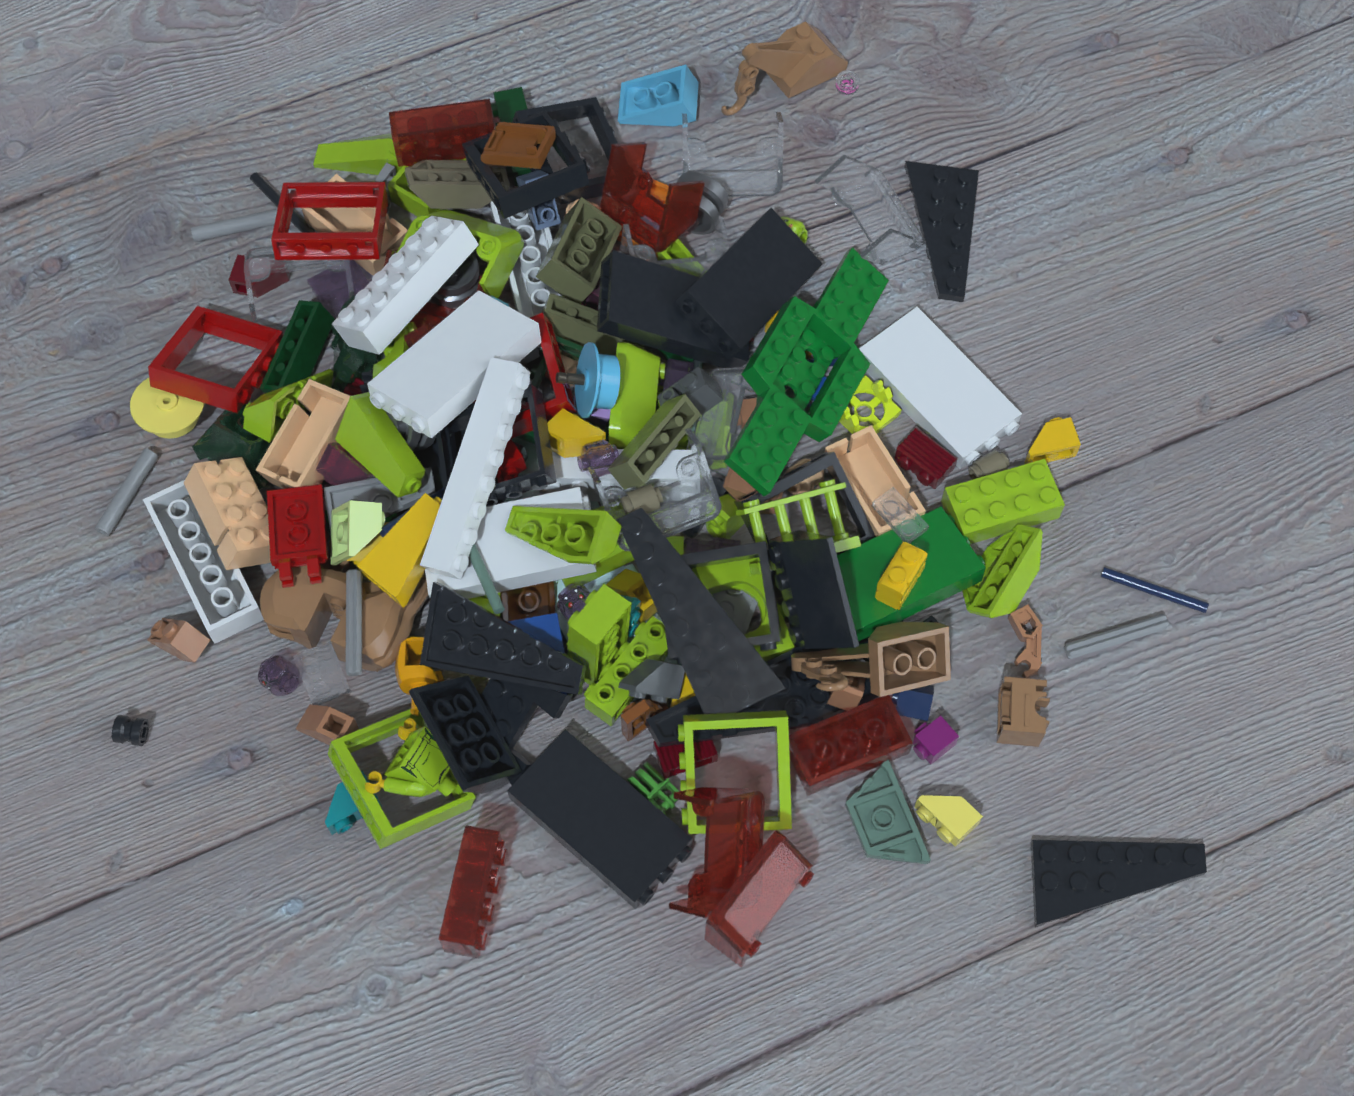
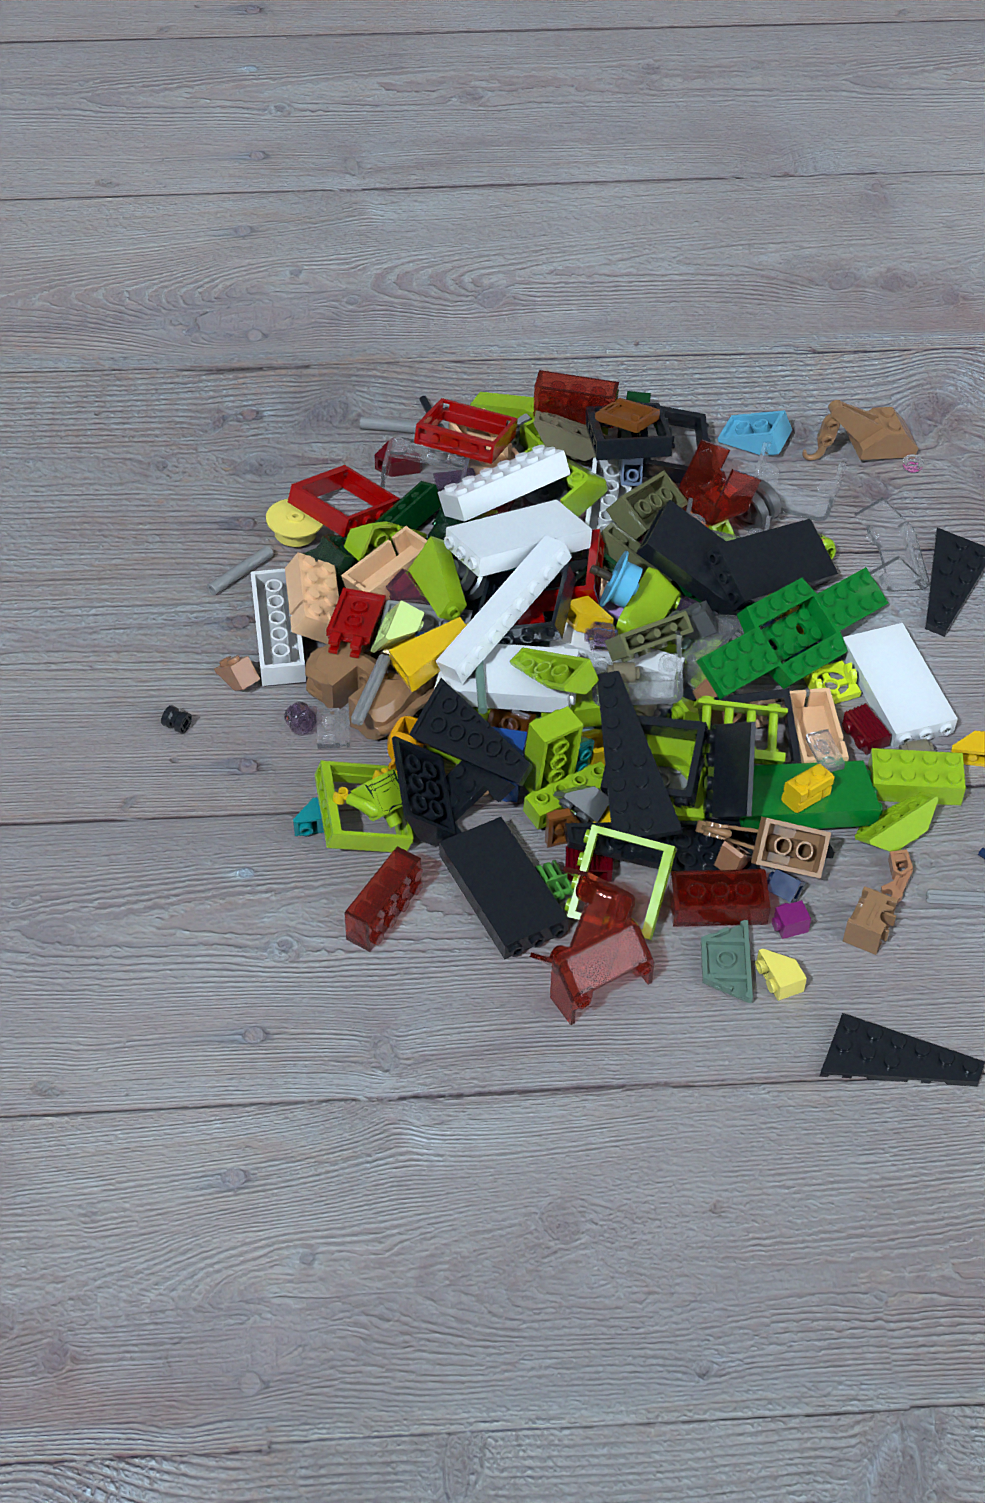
camera: 20 degrees right, 15 degrees down
nougat slope [296,704,359,745] -> none

